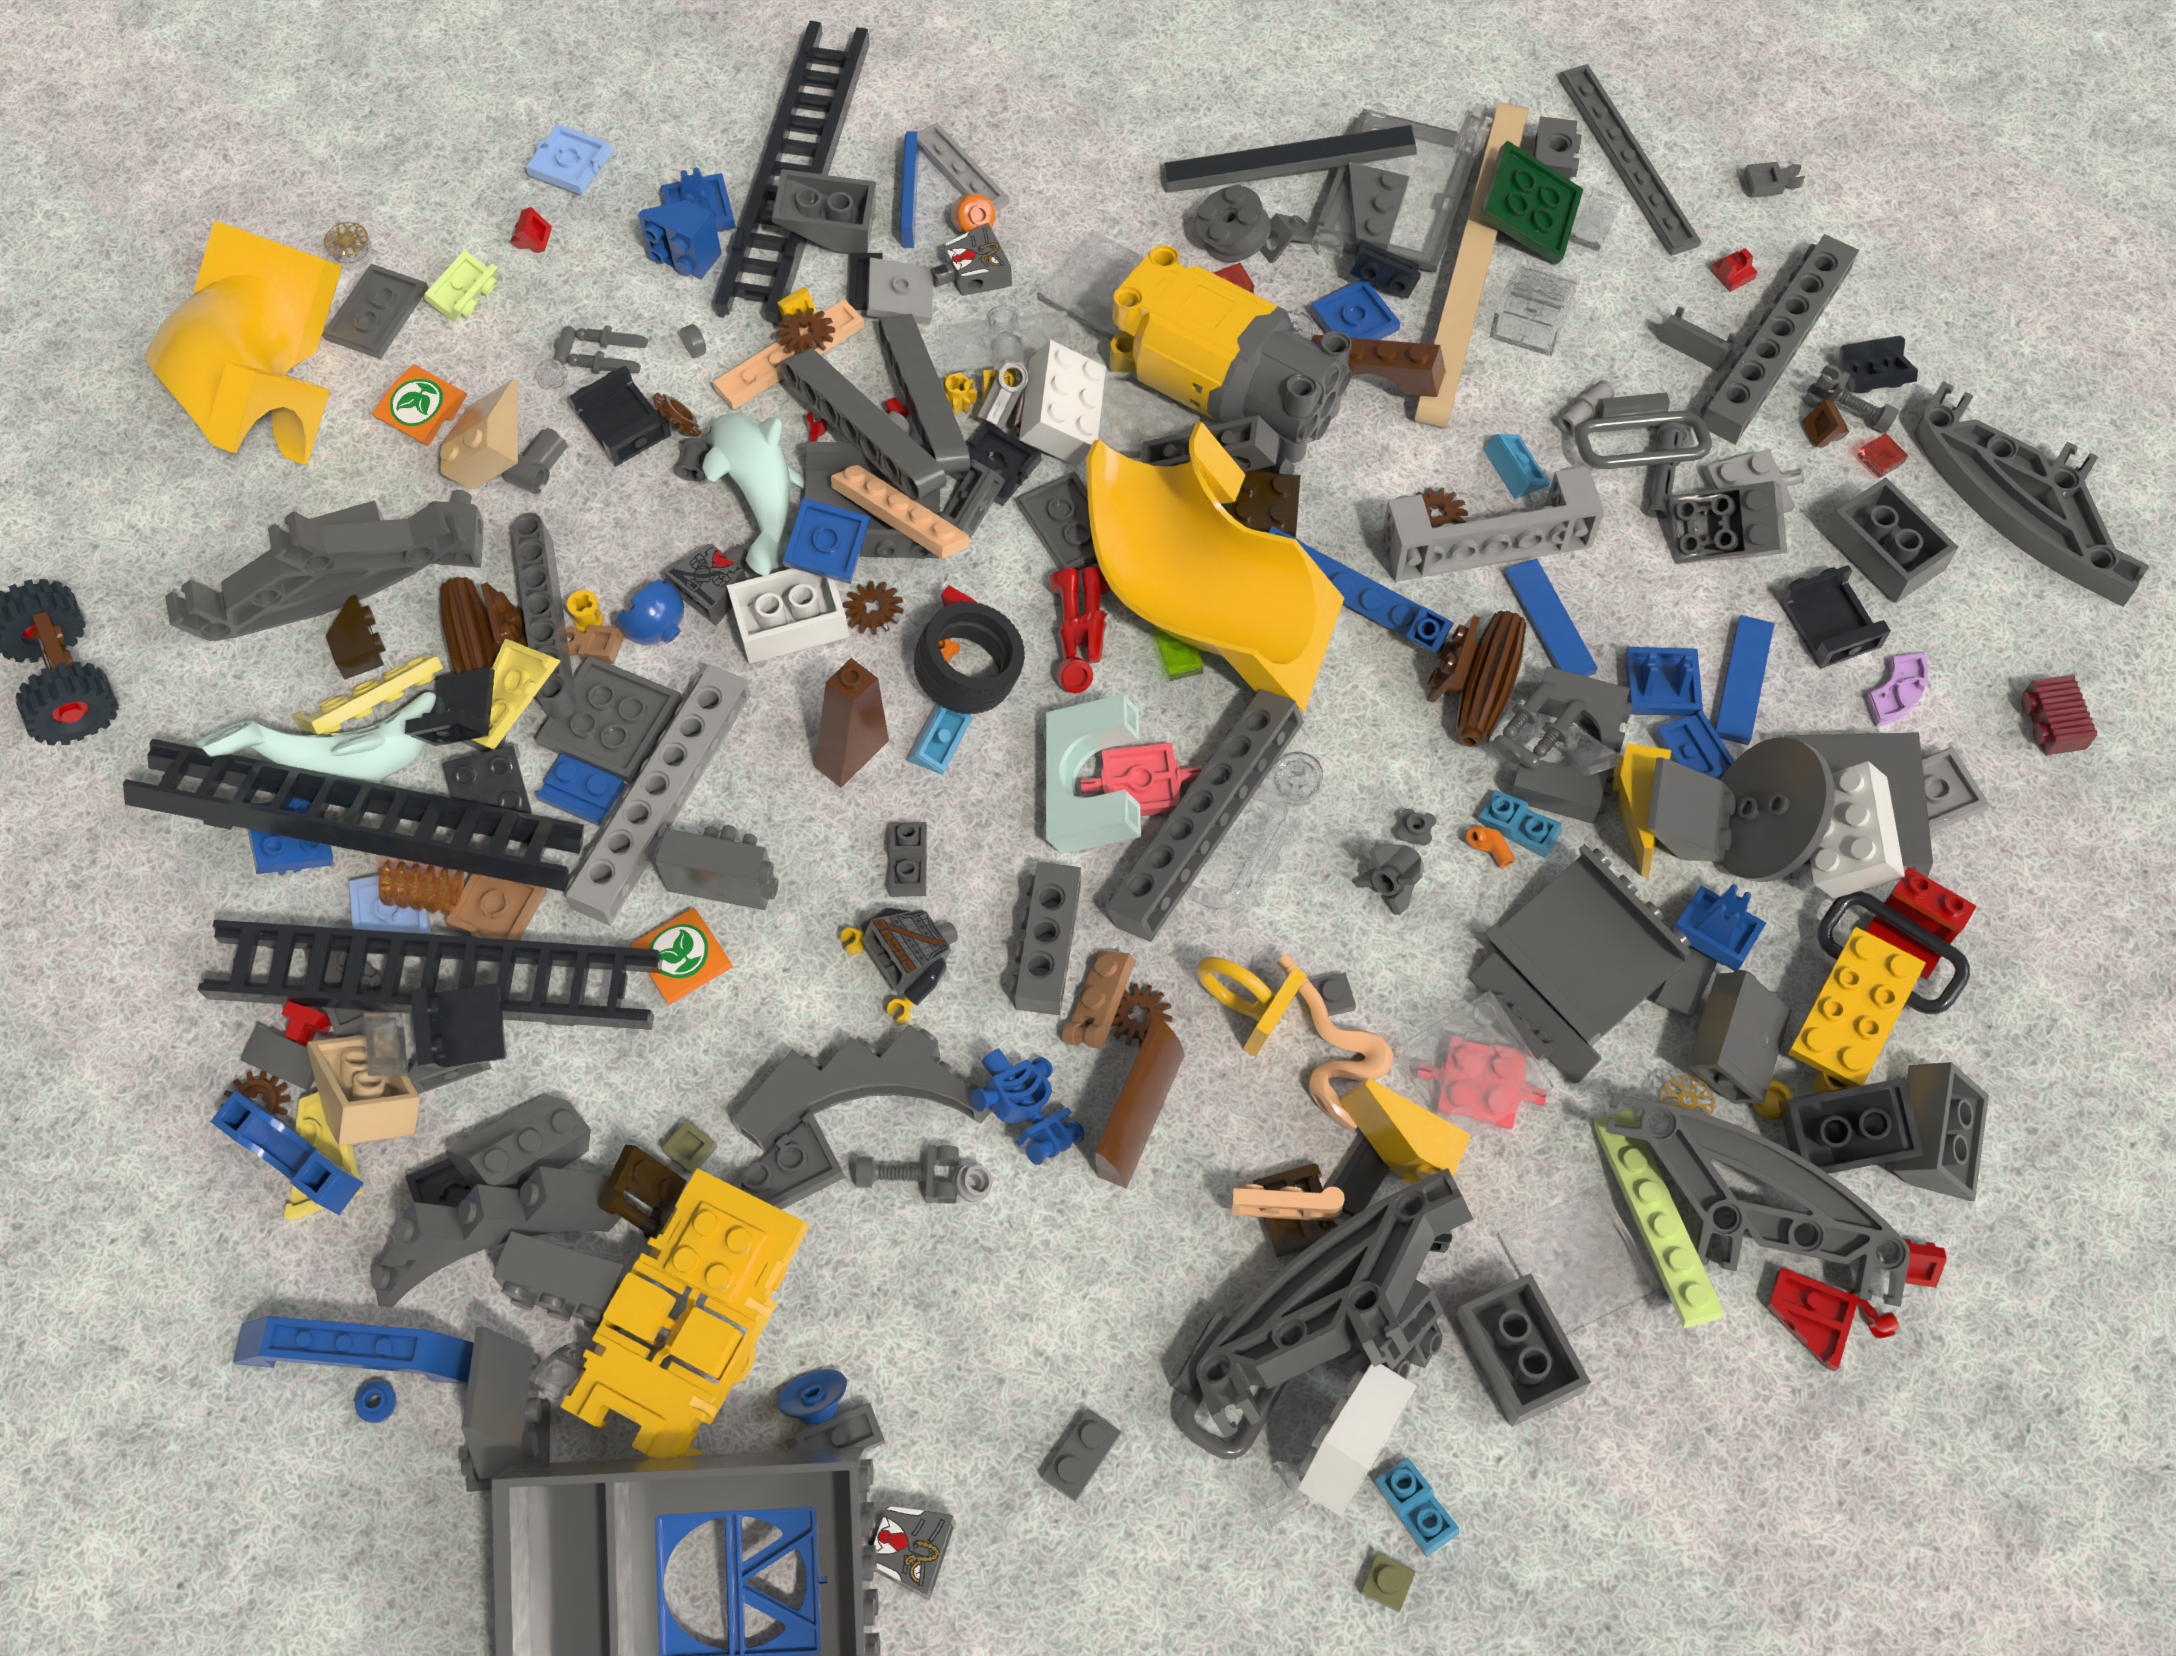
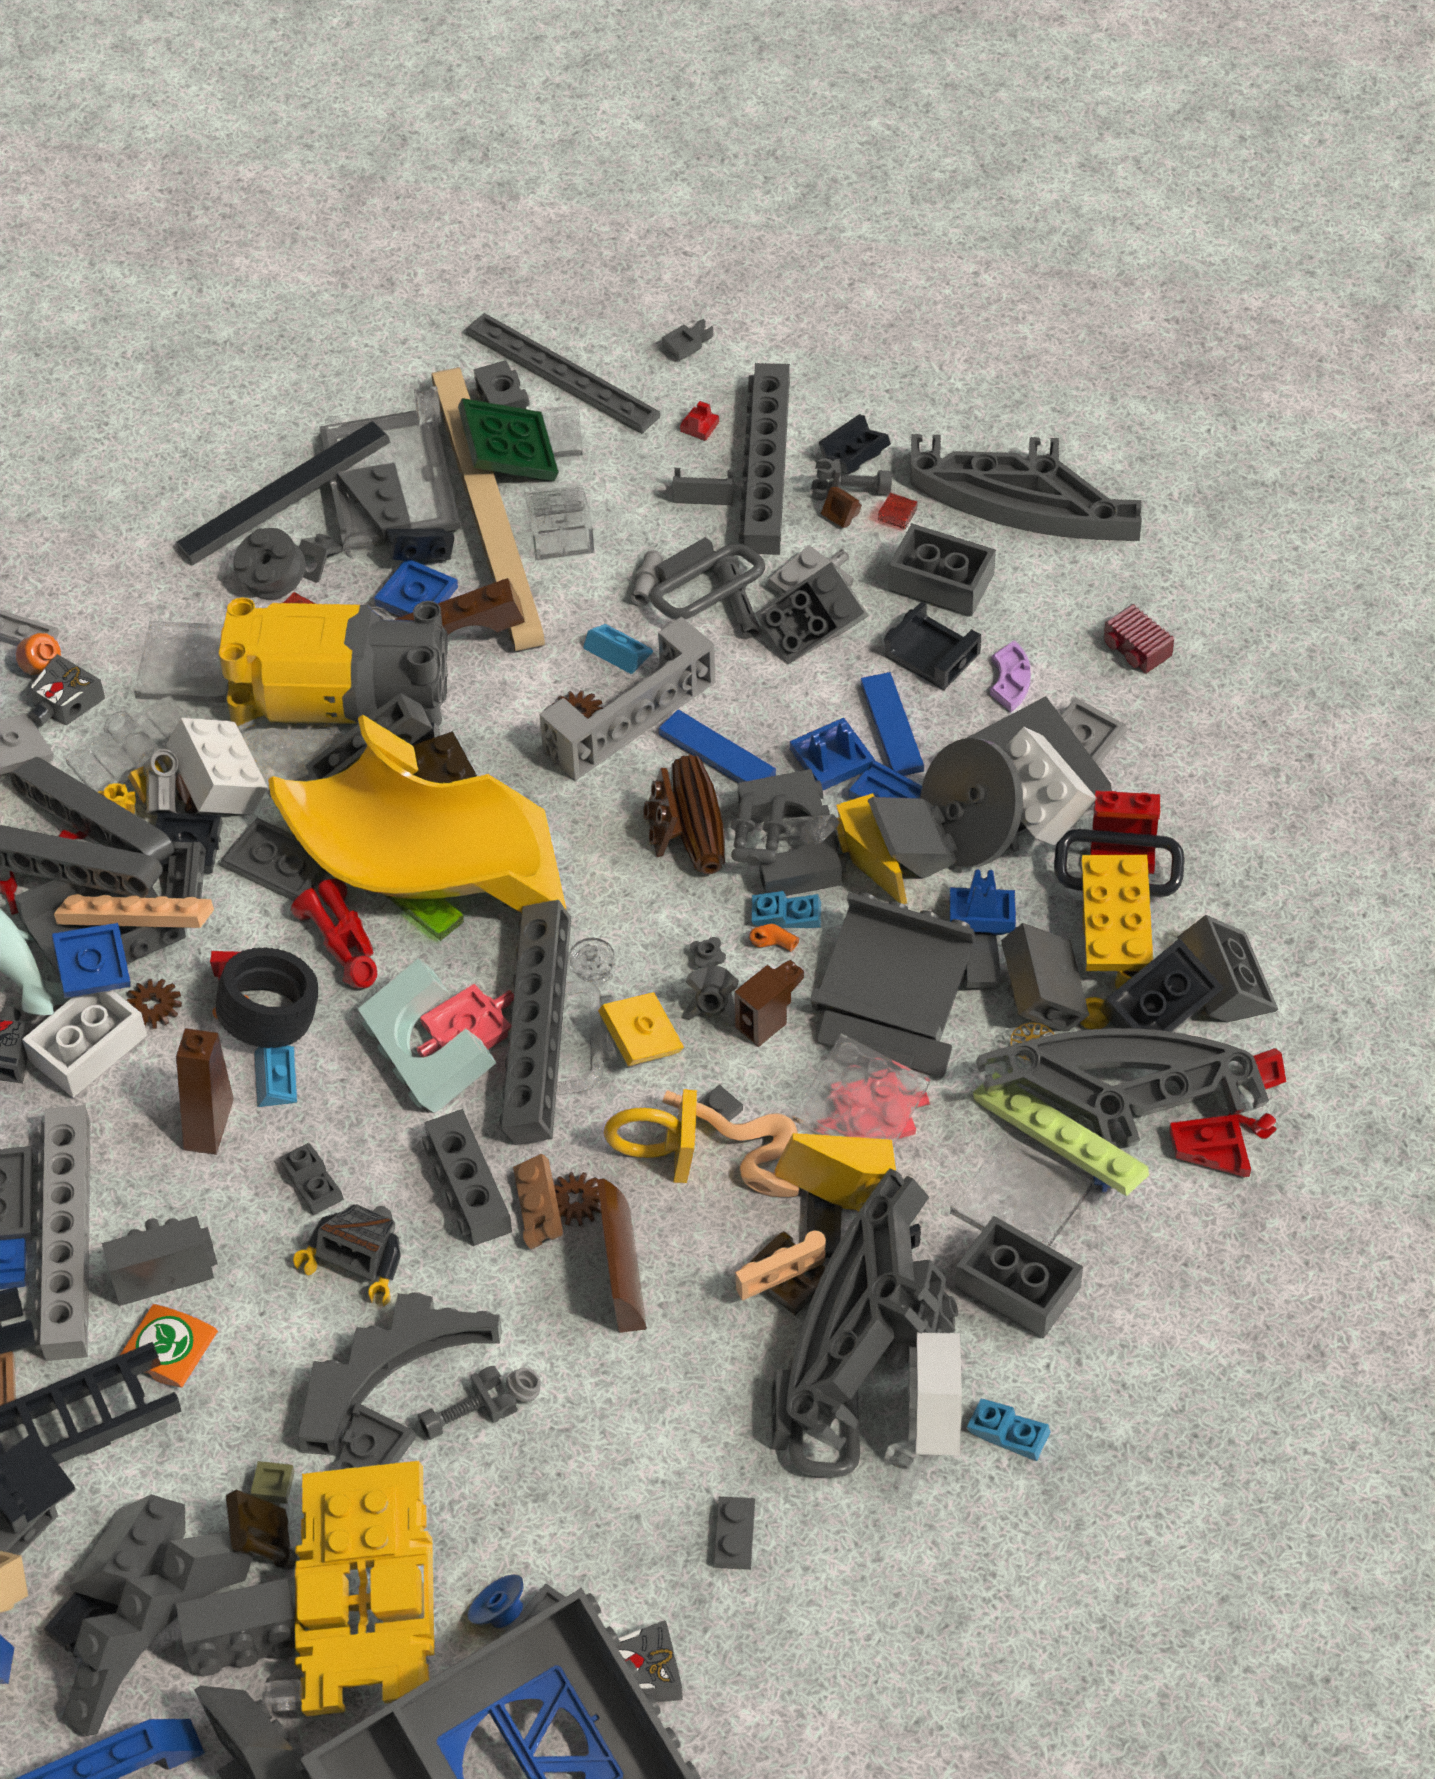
camera: 30 degrees left, 10 degrees down
blue piece [971,1048,1085,1165] -> none
blue slope [1269,526,1454,653] -> none
olive plate [1360,1553,1416,1612] -> none
none -> yellow plate [598,992,684,1066]
none -> reddish brown hinge [734,960,804,1047]

